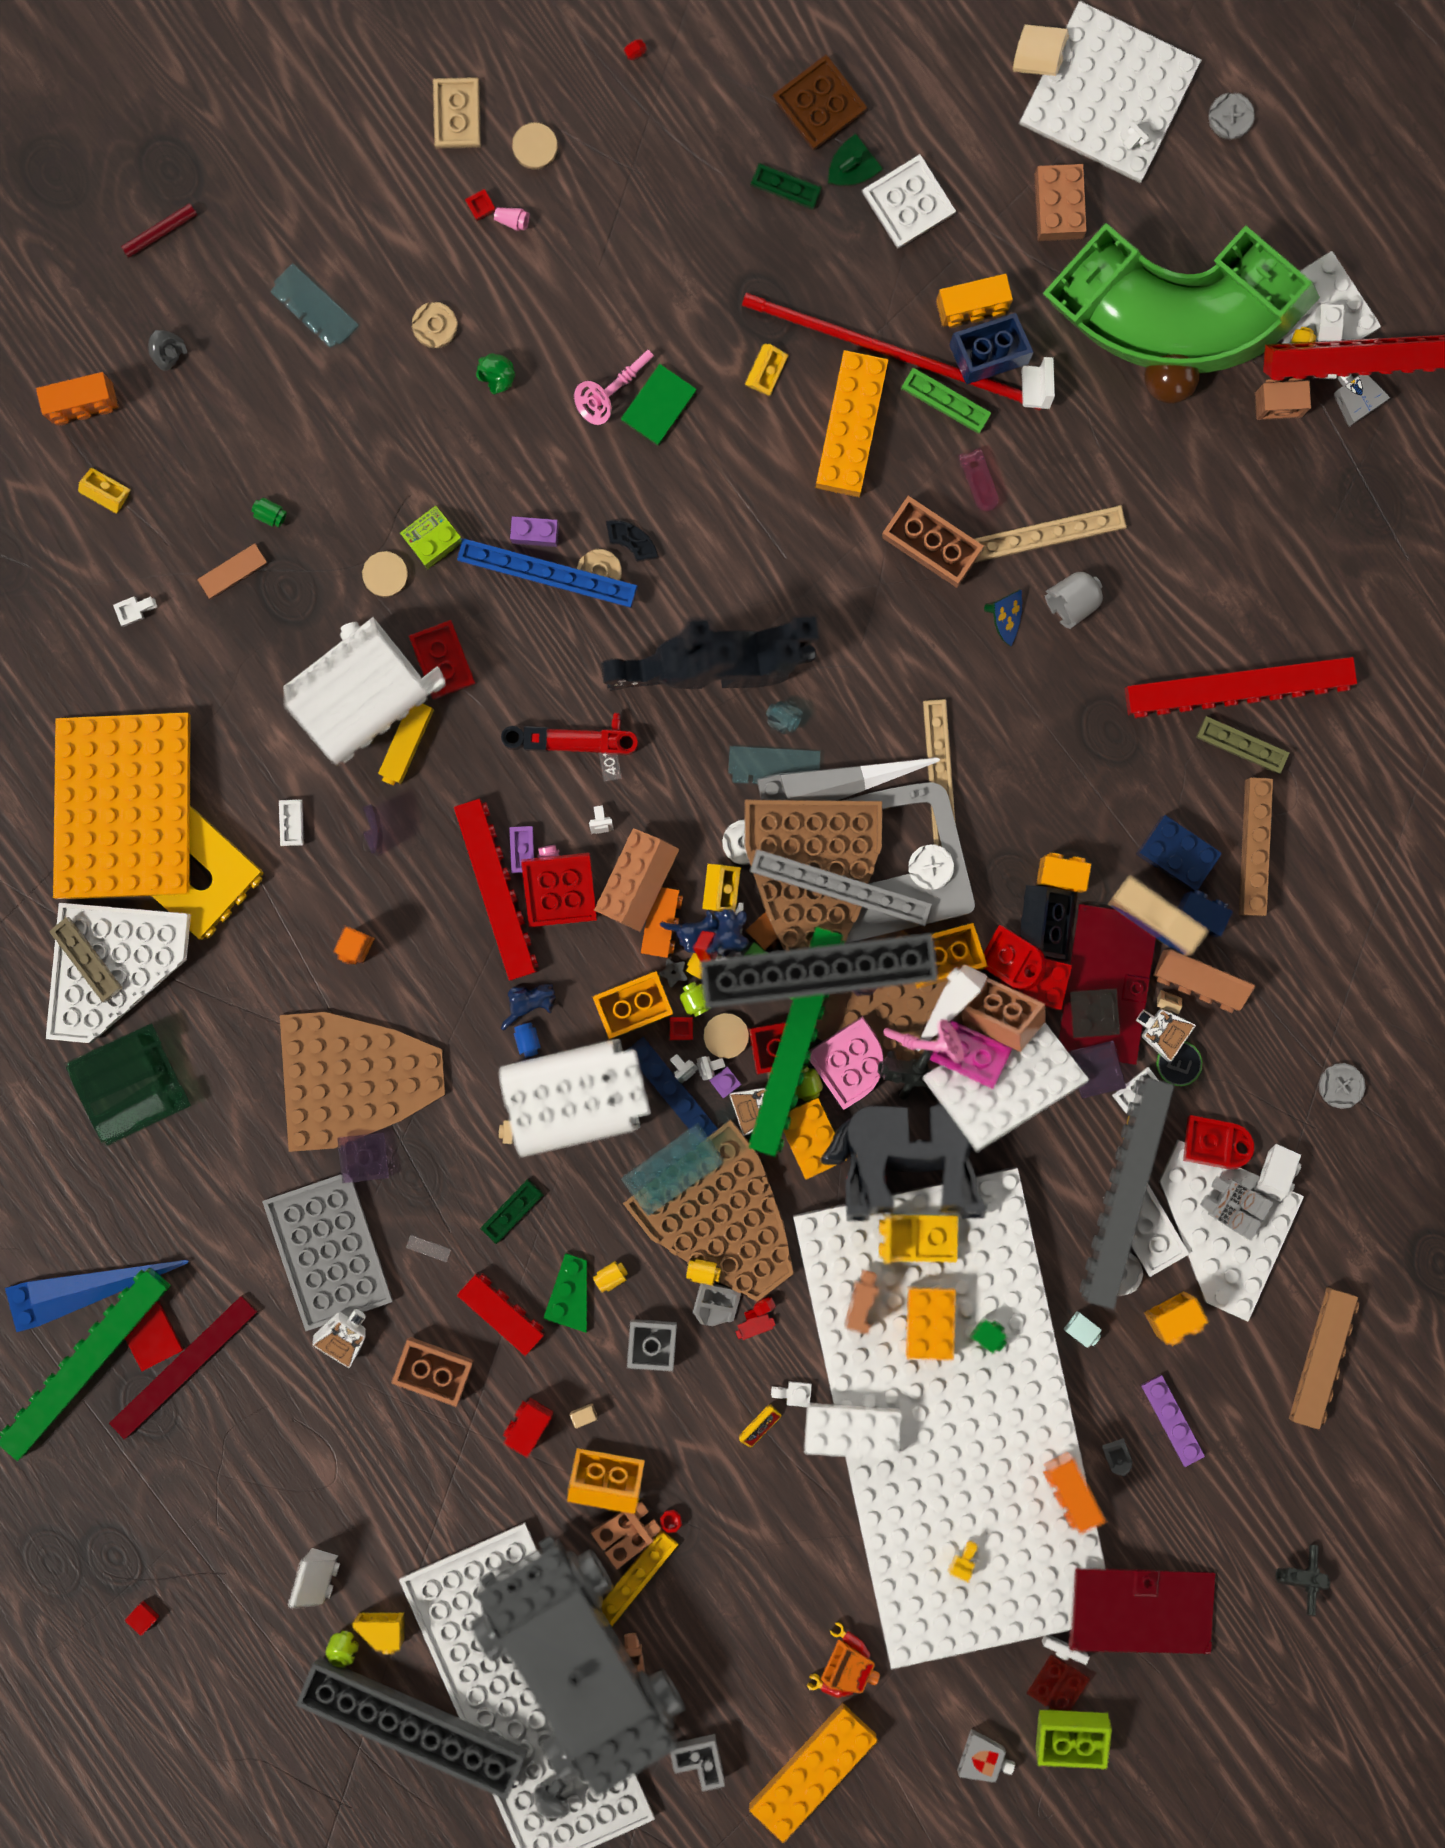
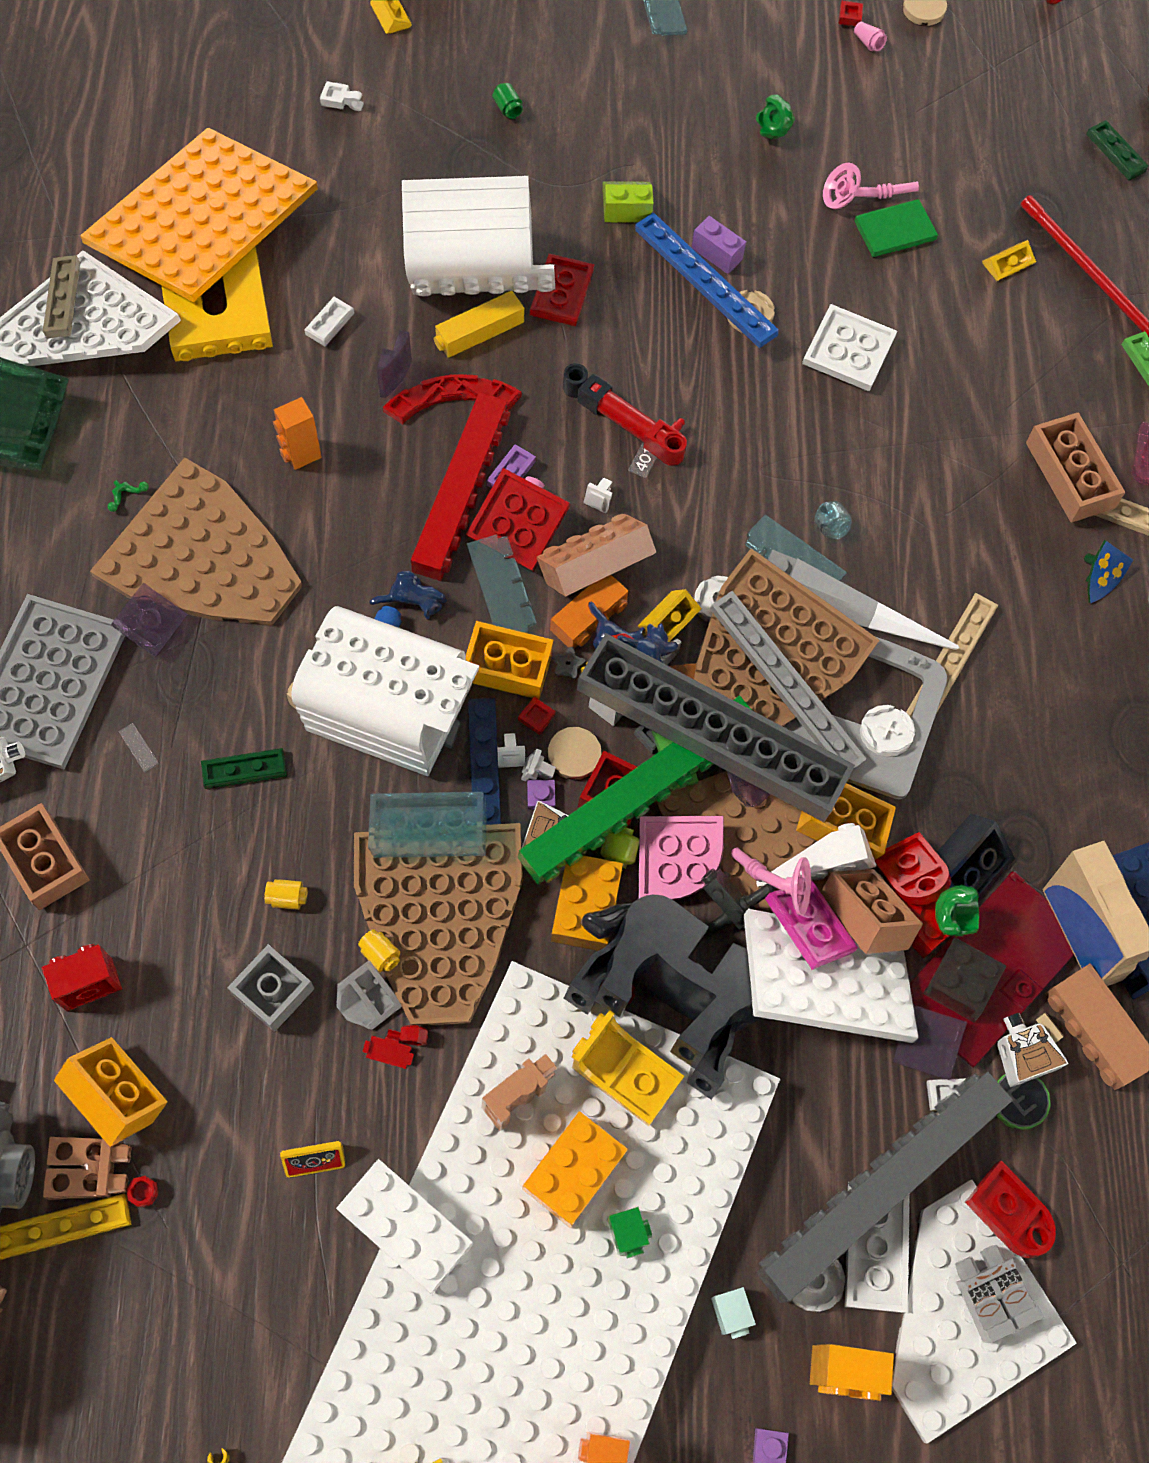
camera: 30 degrees right, 20 degrees down
nougat tile [197,544,268,600] -> none
tan tile [362,551,408,597] -> none
tan tile [412,302,458,348] -> none
red brick [457,1273,545,1356] -> none
green wing [543,1253,587,1333] -> none
tan piece [570,1403,598,1429] -> none
black animal [601,616,819,691] -> none
black tile [606,520,659,562] -> none
lime head [679,982,711,1017] -> none
white plate [771,1381,812,1407] -> none
light orange brick [815,350,888,497] -> none
light orange brick [1036,853,1091,893] -> none
white brick [1255,1144,1301,1201] -> none
none -> green piece [107,480,149,512]
none -> red tile [383,374,522,425]
none -> clear light blue windscreen [467,535,537,633]
none -> white plate [802,304,897,391]
none -> green hair [935,885,979,936]

